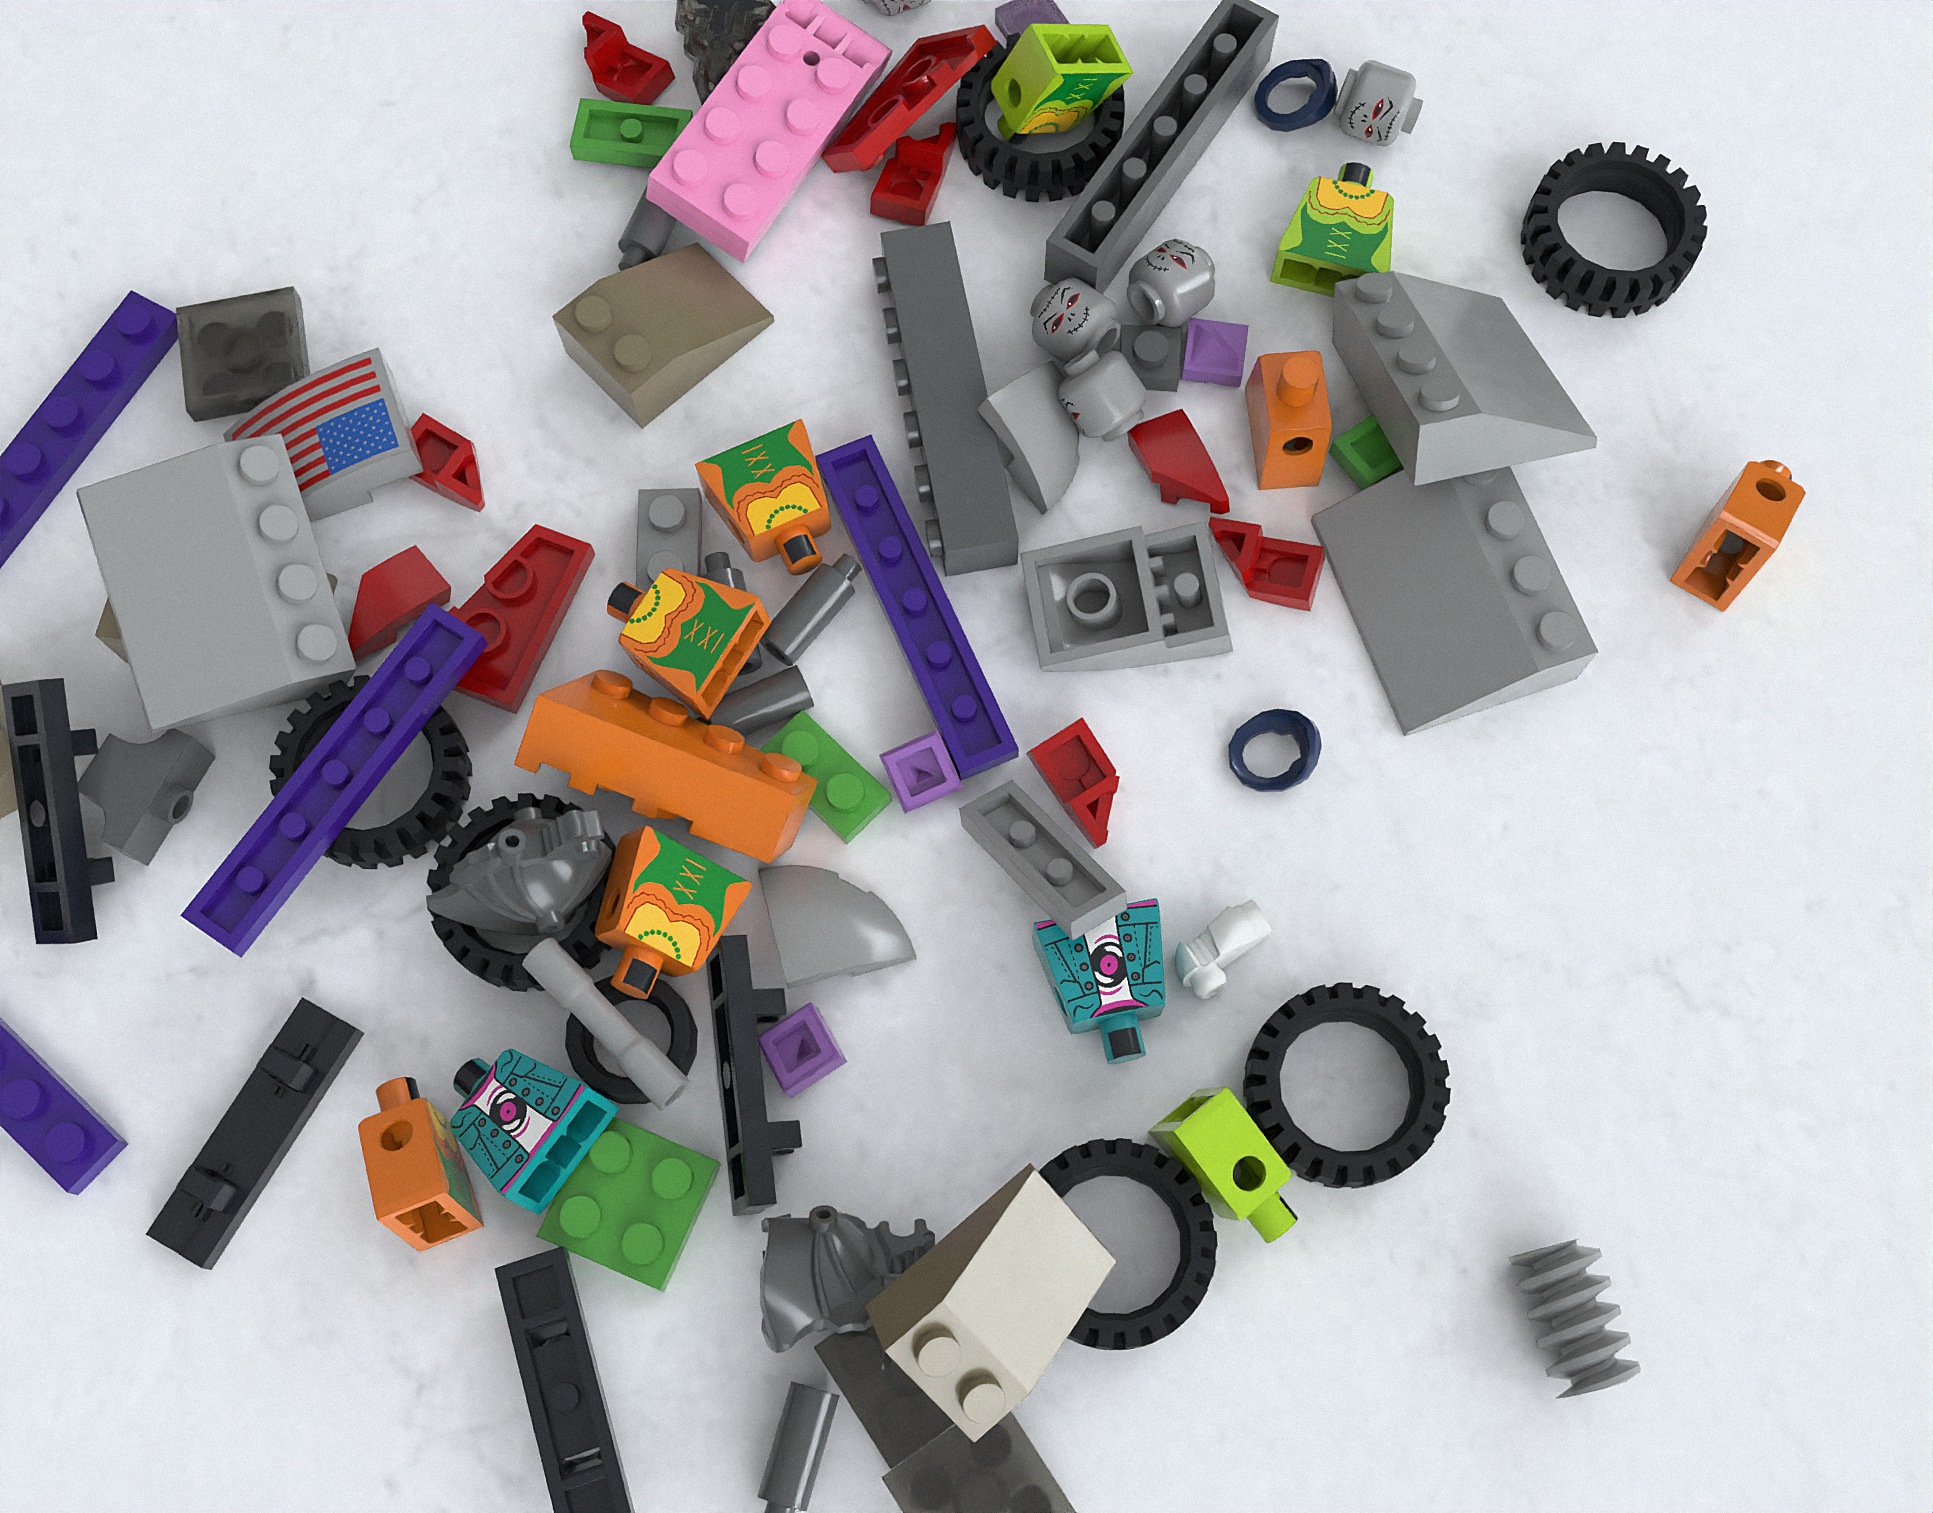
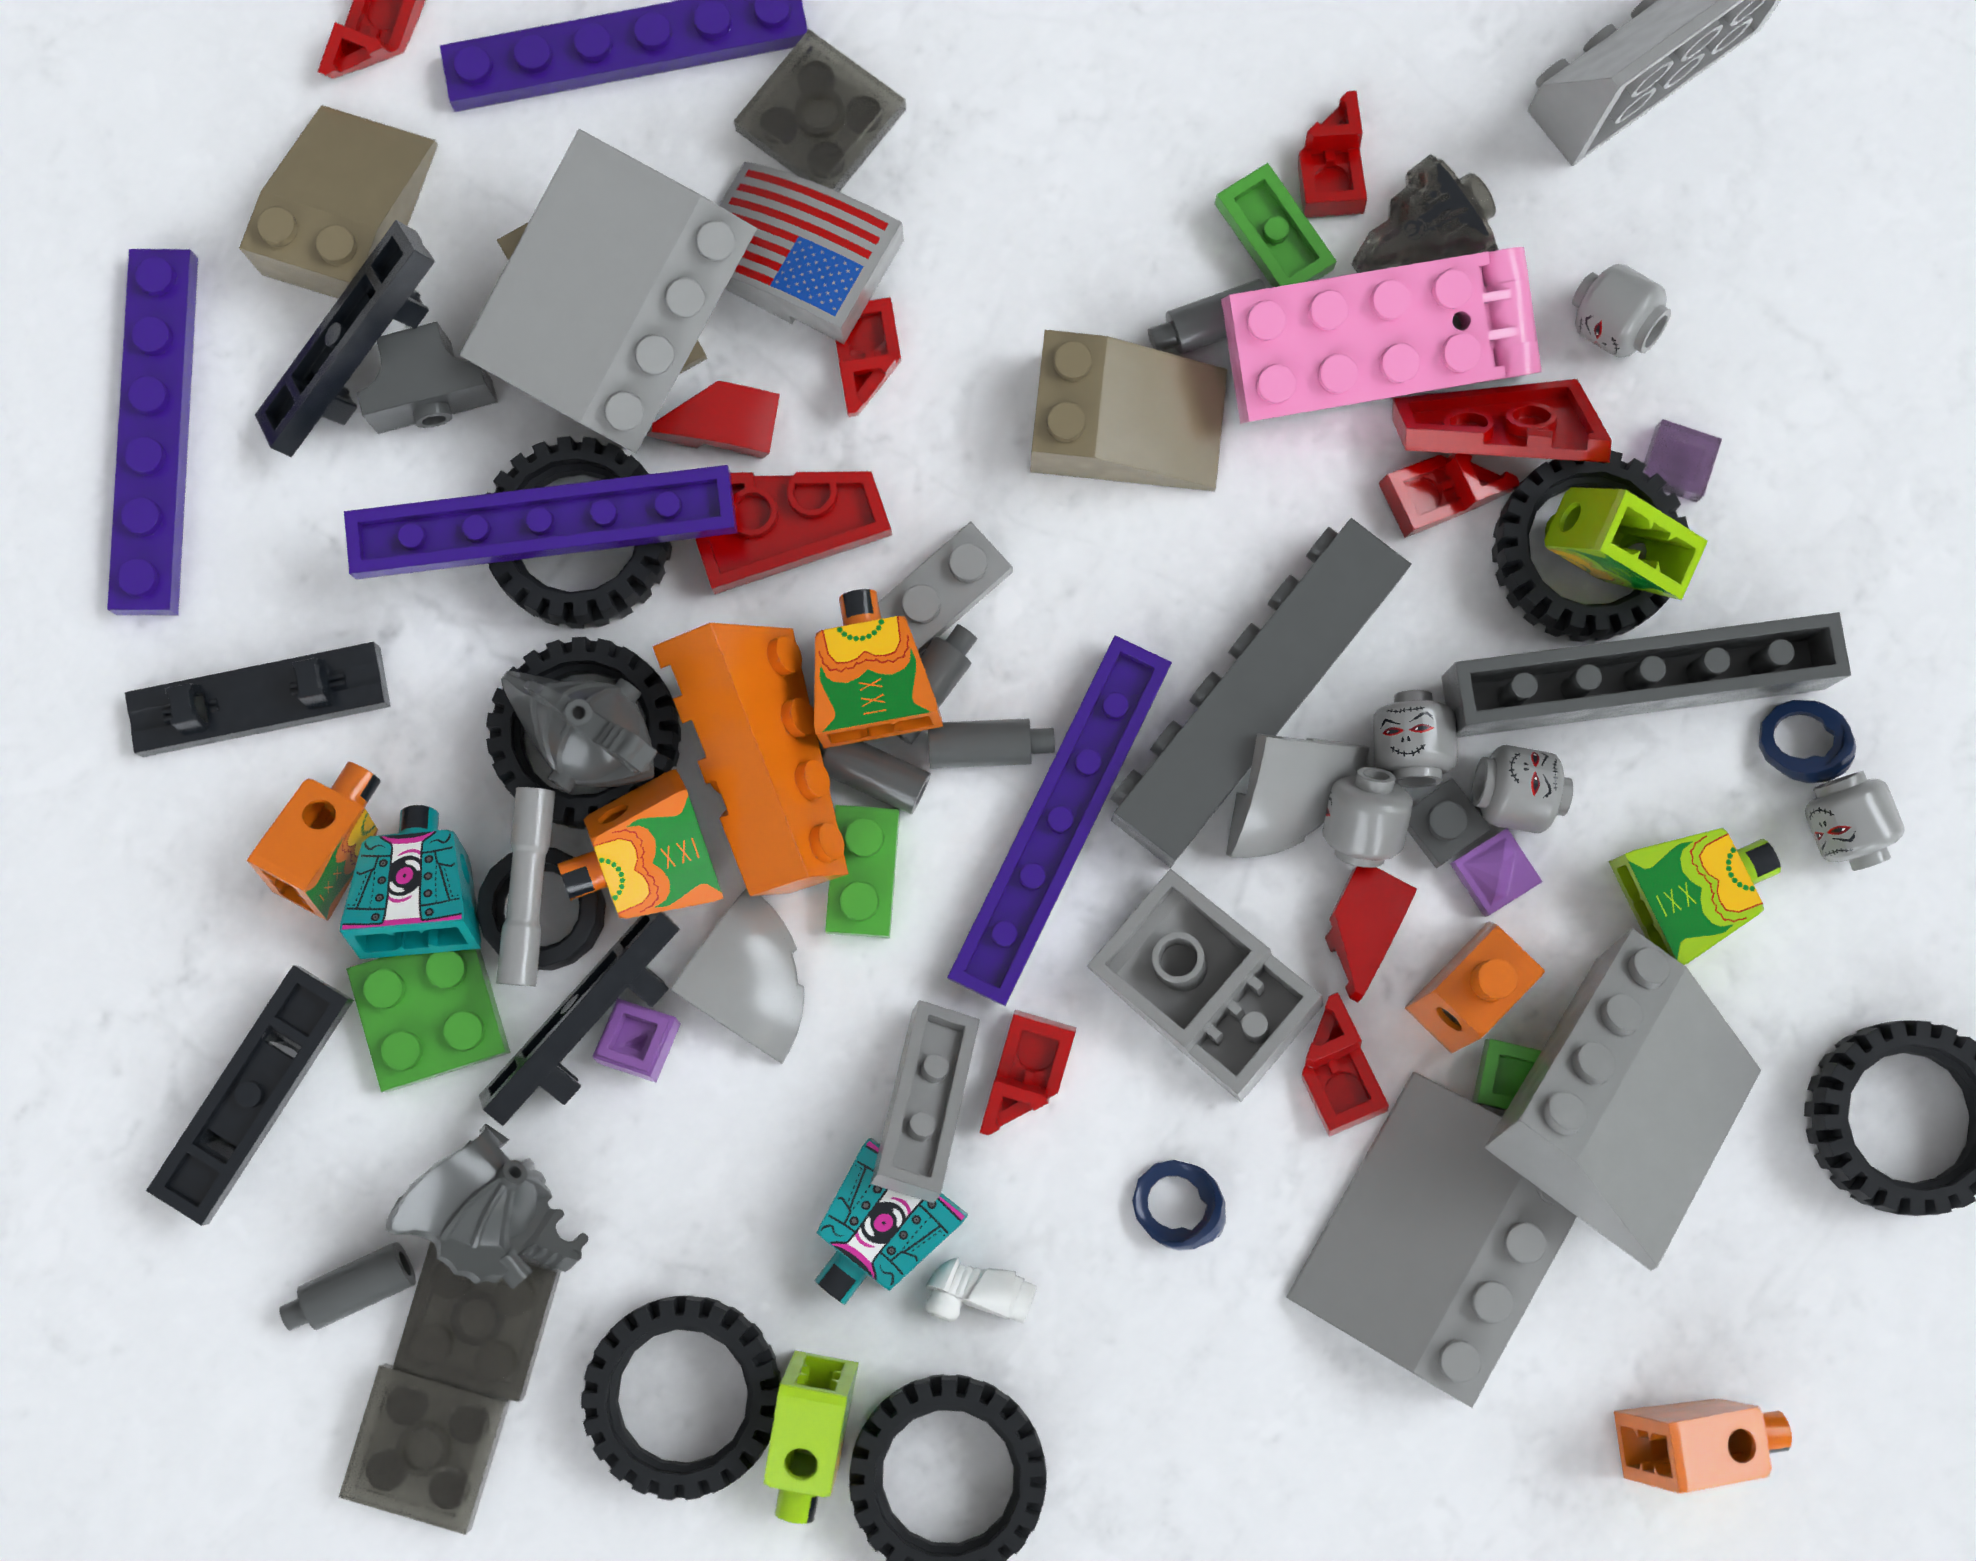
camera: 50 degrees right, 10 degrees up
torso [695,419,832,576] -> none
slope [865,1163,1117,1443] -> none
medium lavender tile [879,729,963,814] -> none

